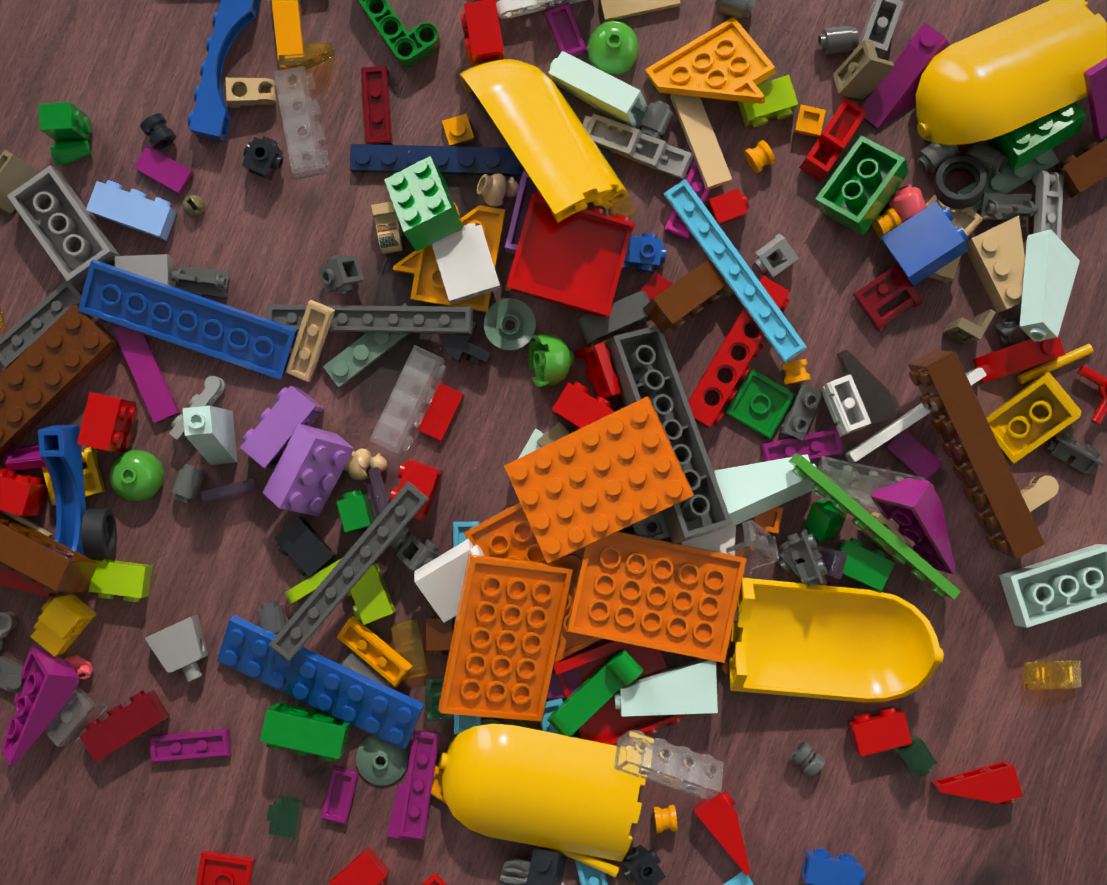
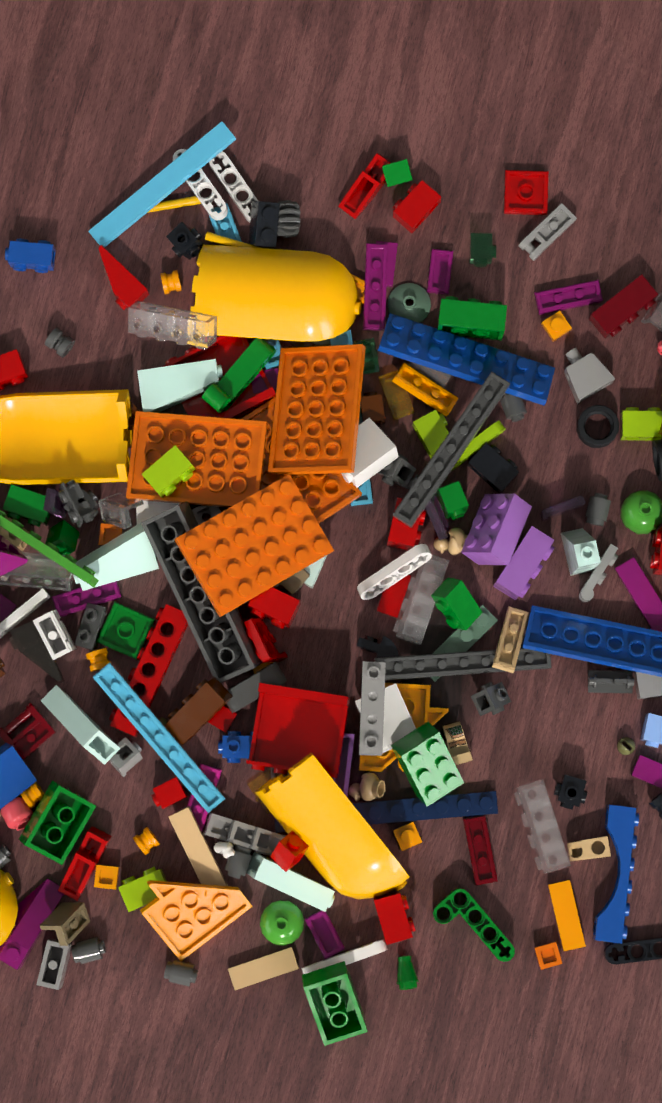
camera: 170 degrees right, 5 degrees down
clear yellow slope [279,42,335,73] -> none
sand green dish [484,298,536,351] -> none
bright green cylinder [528,334,574,387] -> none
none -> light aqua slope [41,685,120,764]
none -> lime brick [142,445,195,498]
none -> white arm [214,842,235,858]
none -> red brick [270,831,309,872]
none -> white beam [357,544,432,600]
none -> light grey fence [359,661,386,756]
none -> green brick [431,578,482,630]
none -> light grey plate [518,203,577,261]
none -> light orange plate [541,311,572,342]
none -> black tyre [576,405,619,448]

